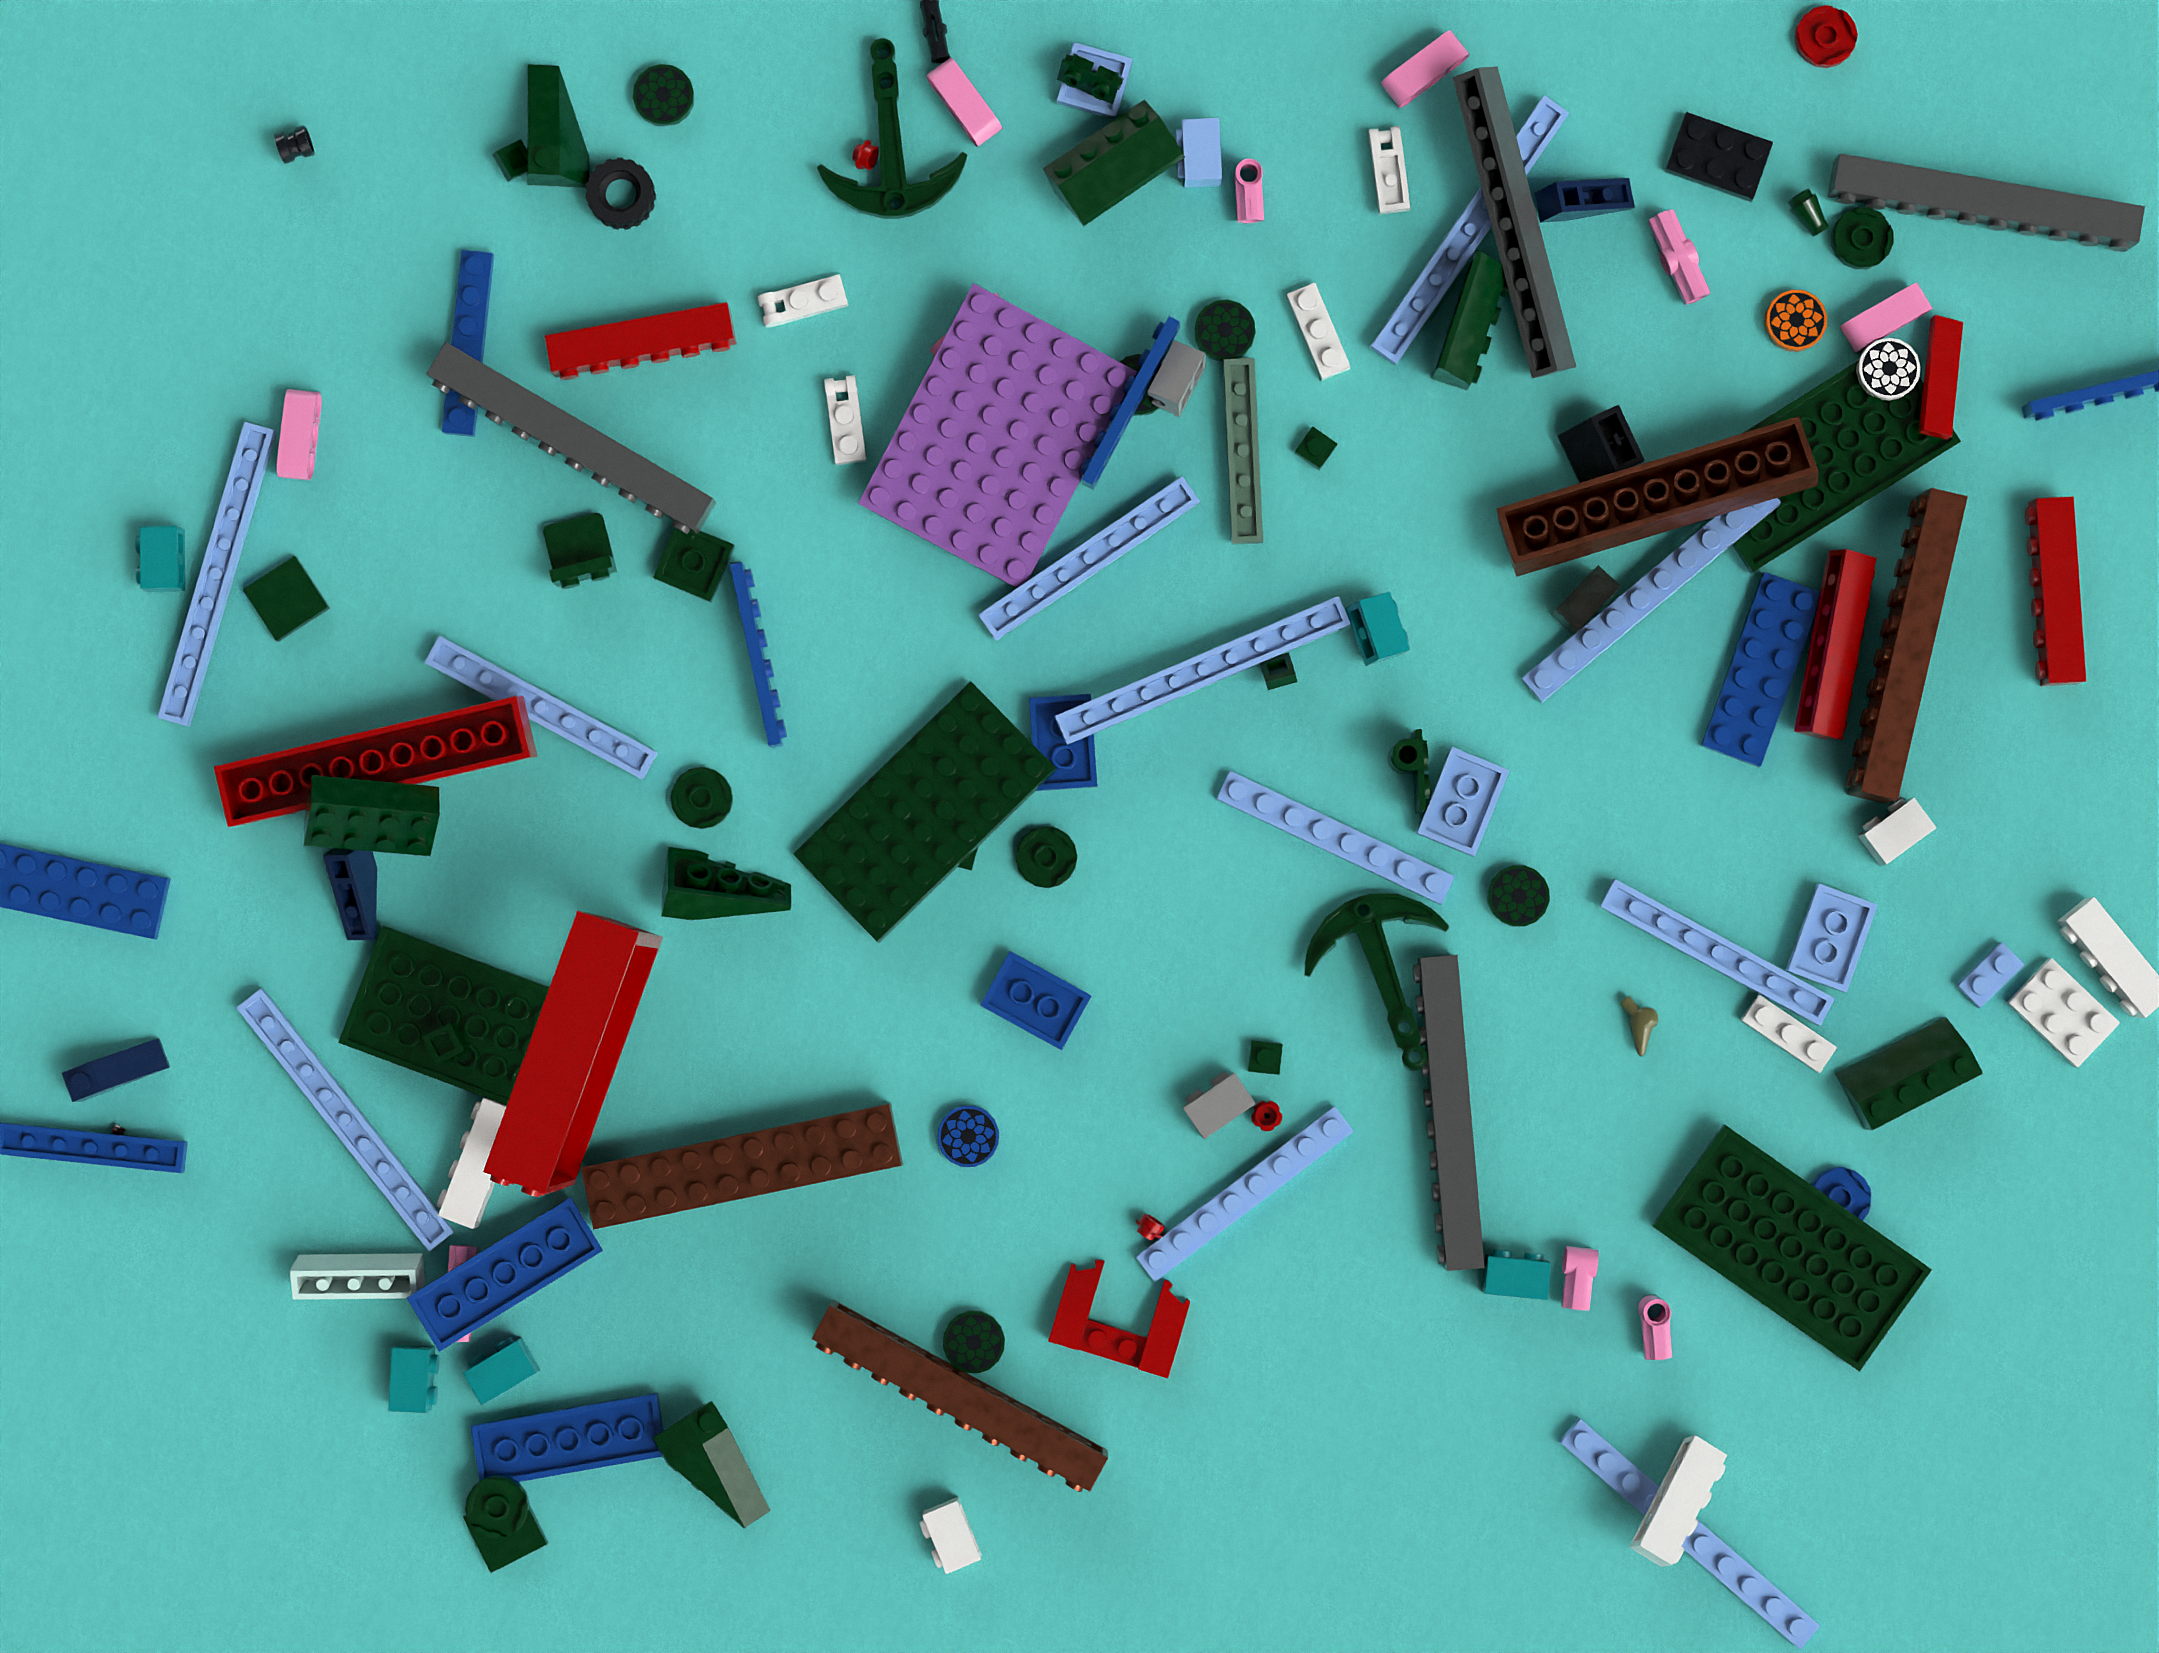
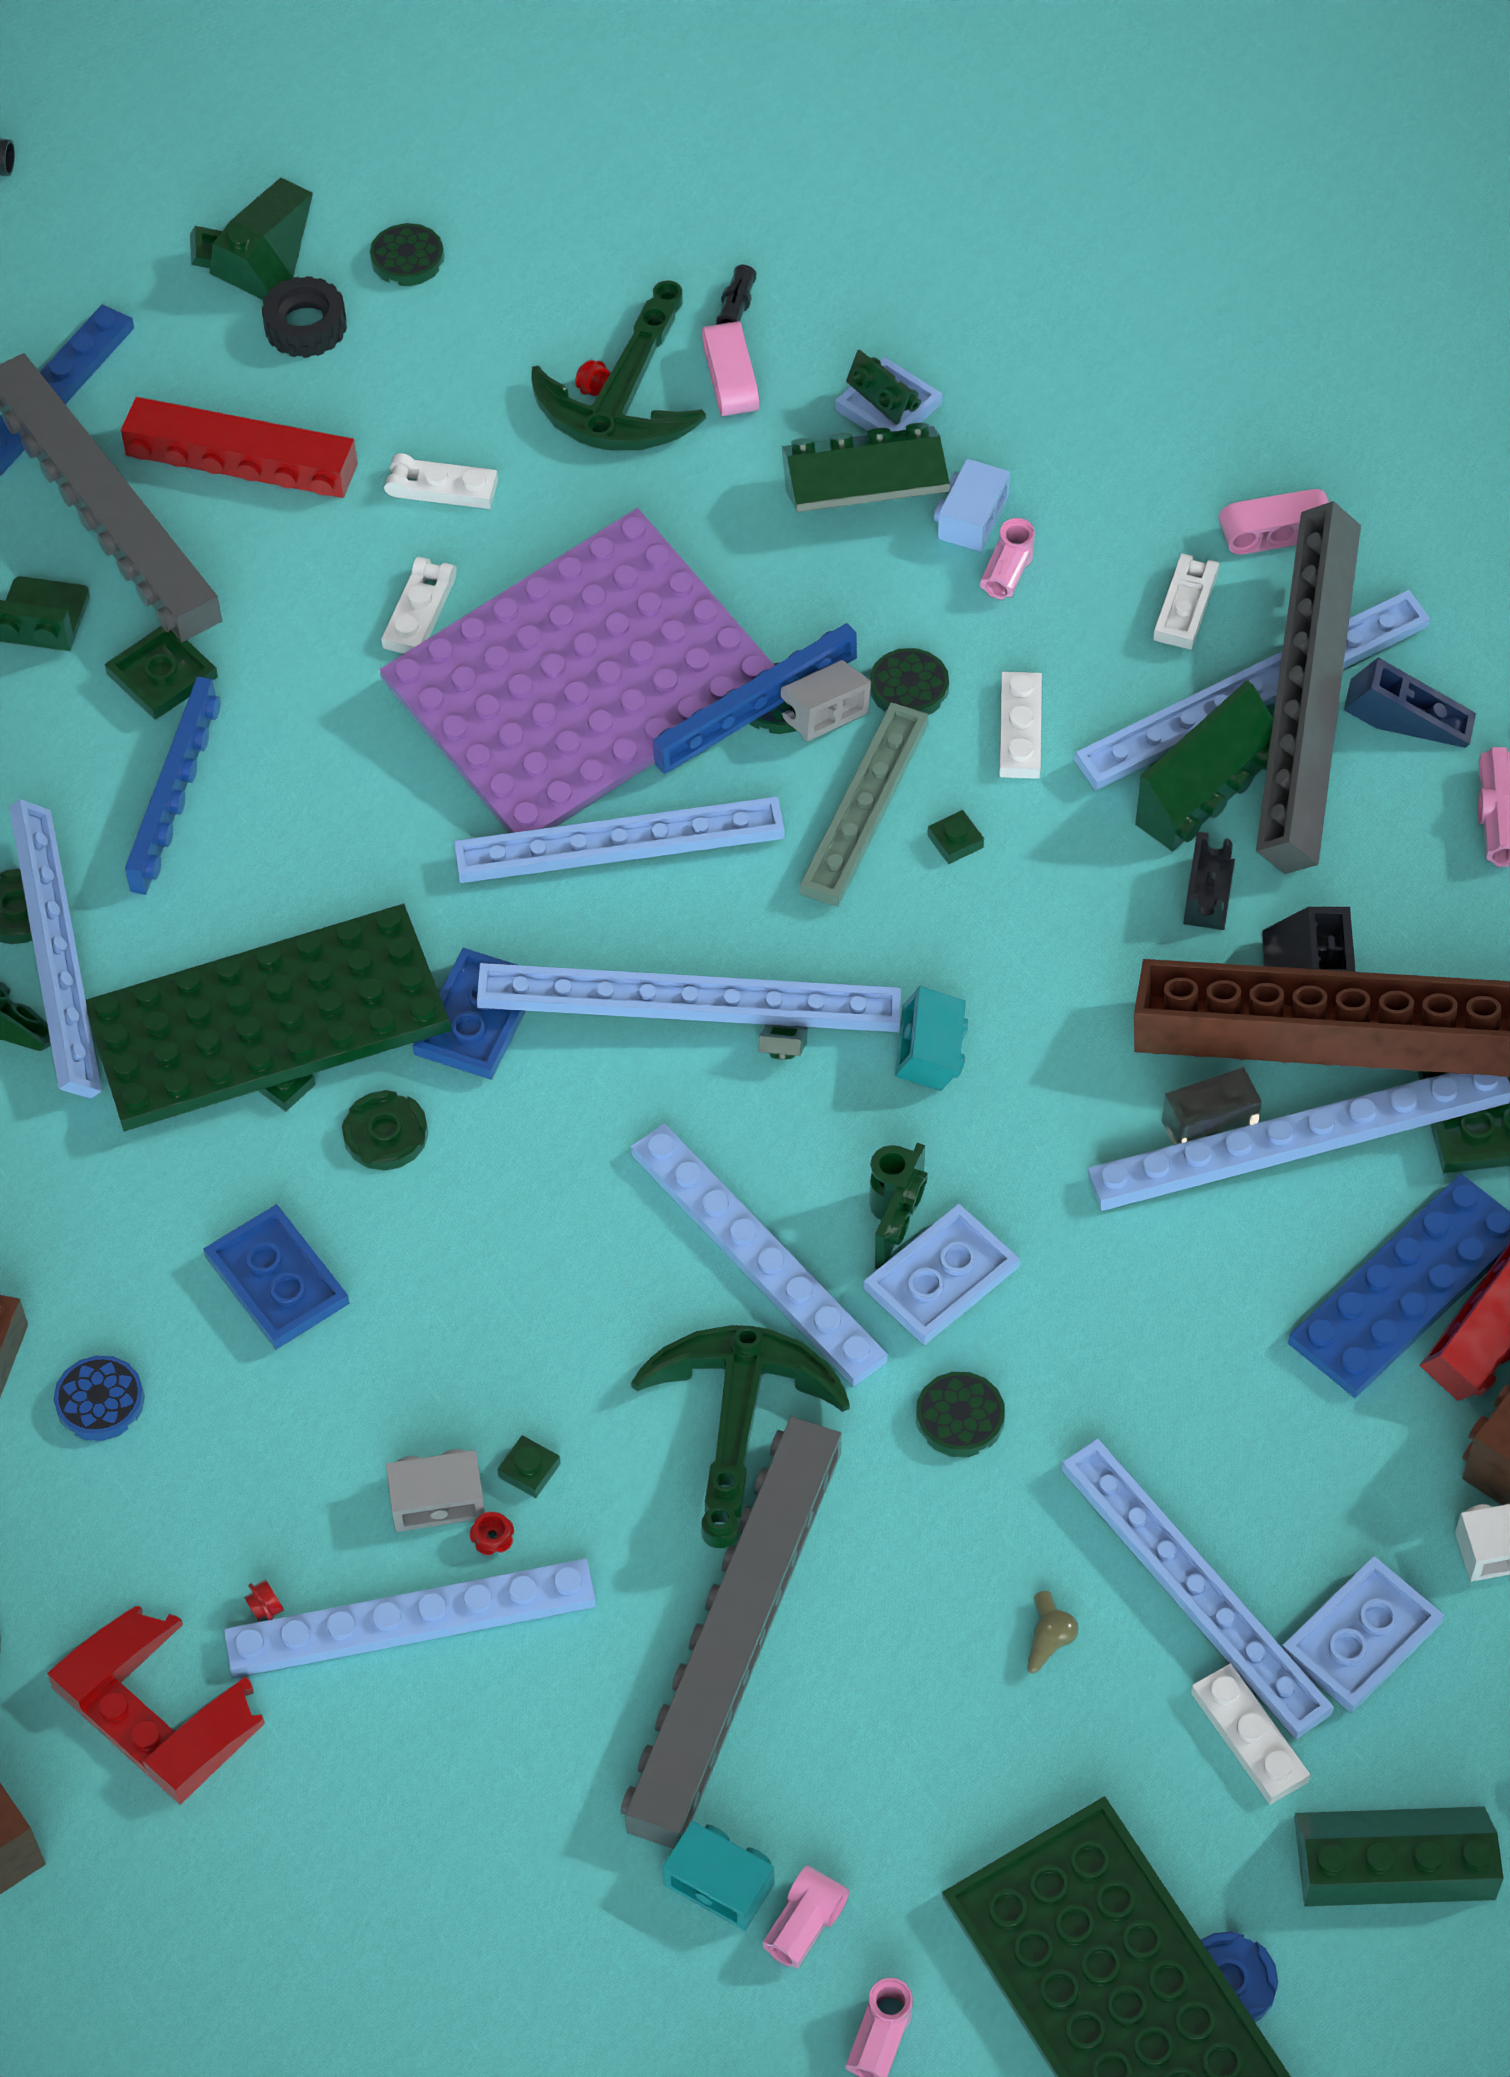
camera: 25 degrees right, 30 degrees down
none -> light blue plate [9,799,102,1099]
none -> black hinge [1183,832,1235,930]

